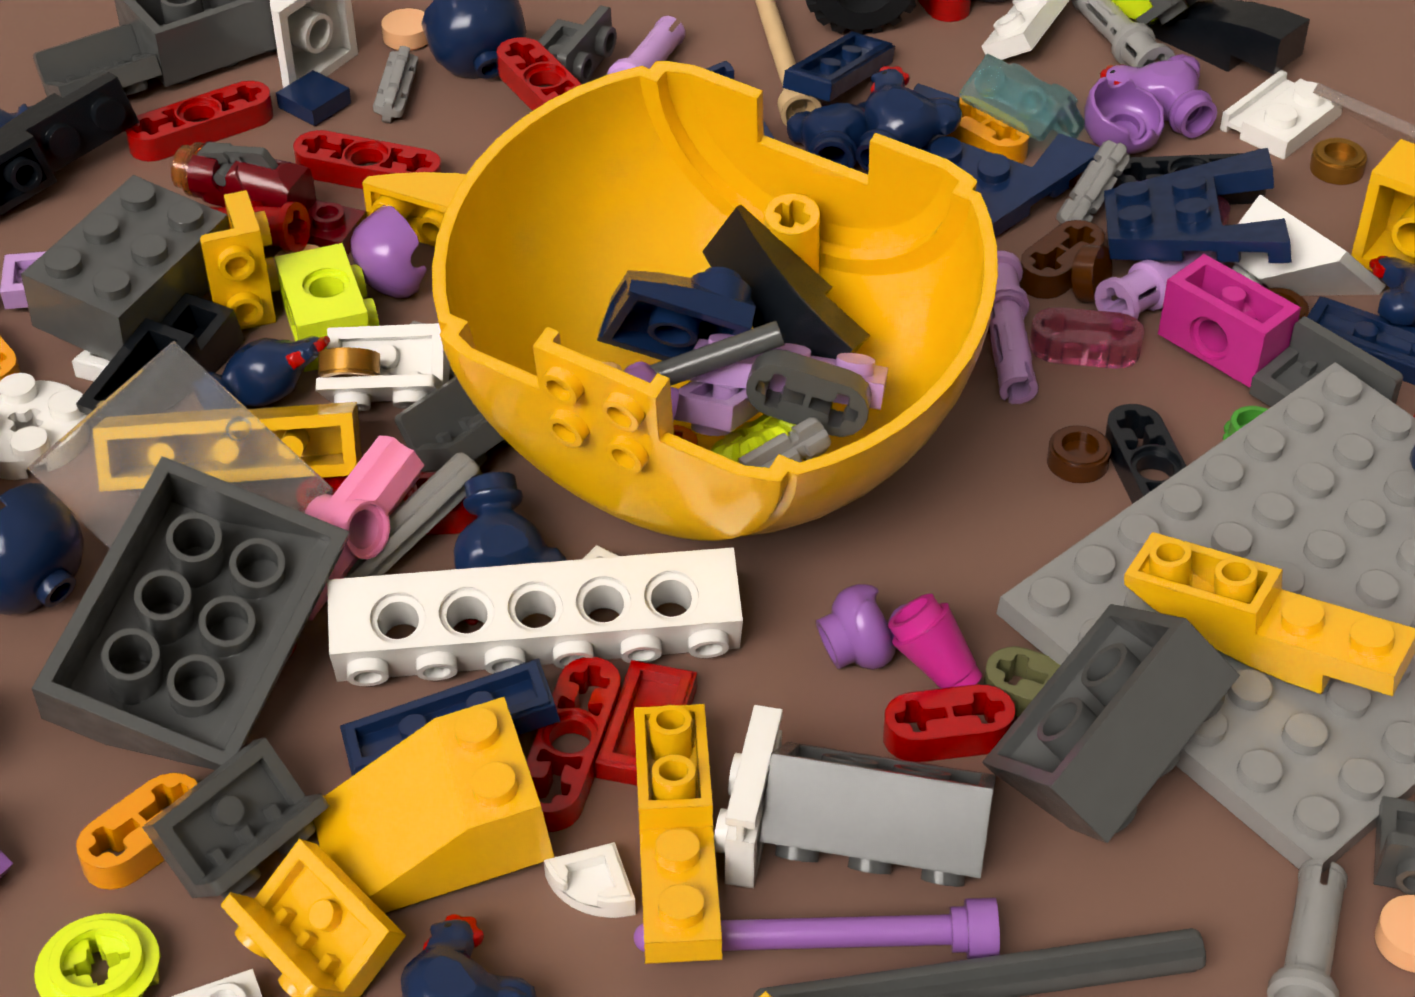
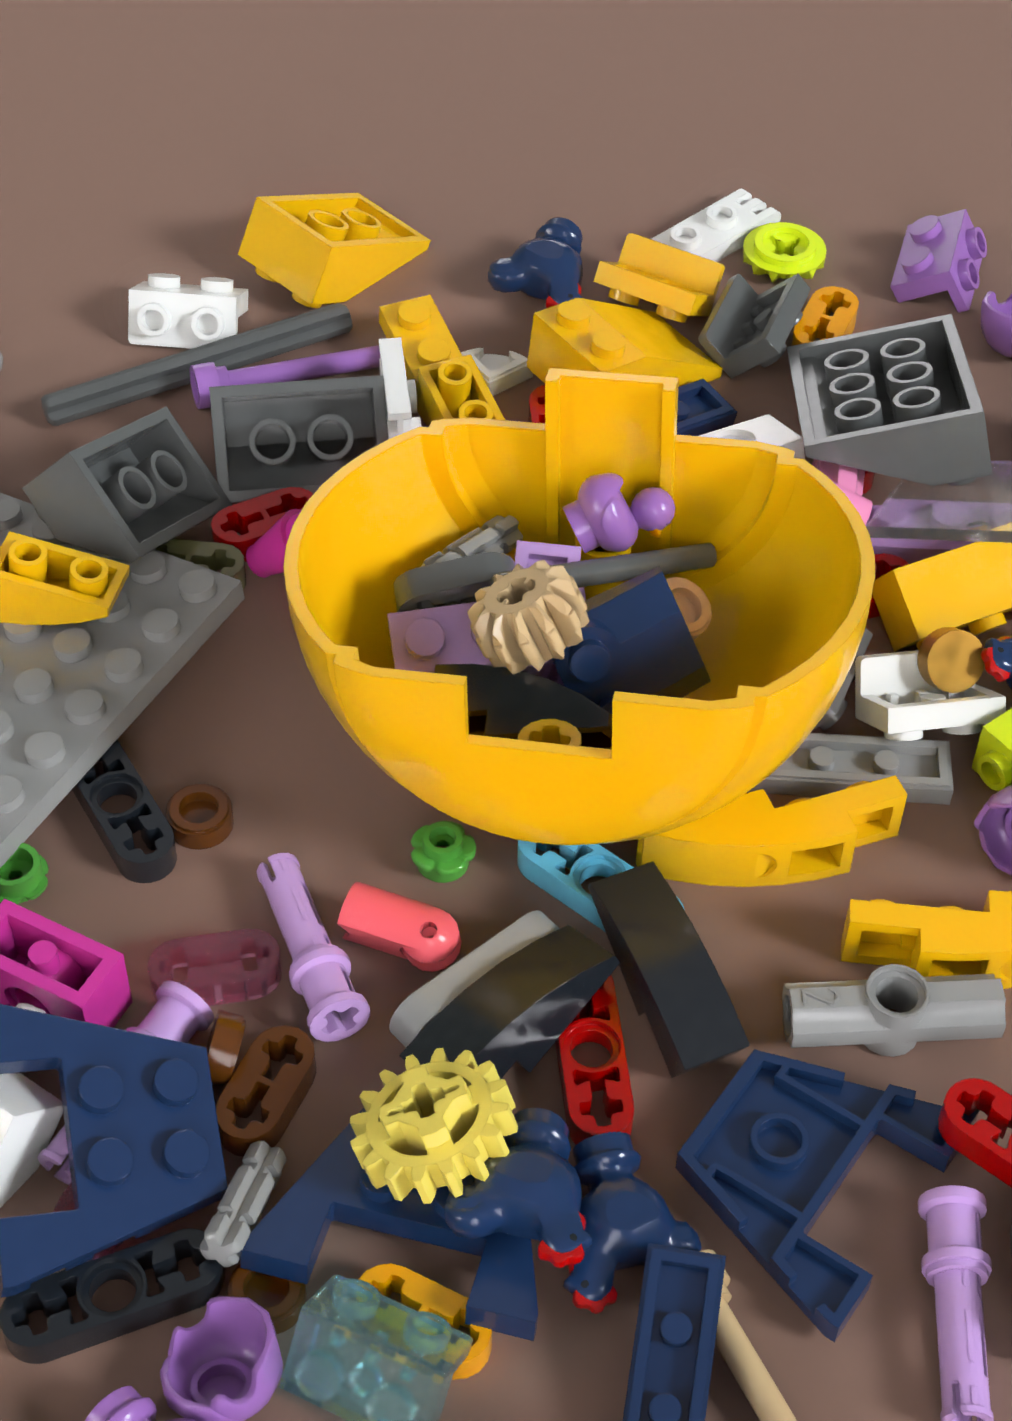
camera: 160 degrees right, 5 degrees up
none -> light yellow gear [350,1048,518,1204]
none -> tan gear [467,560,590,674]

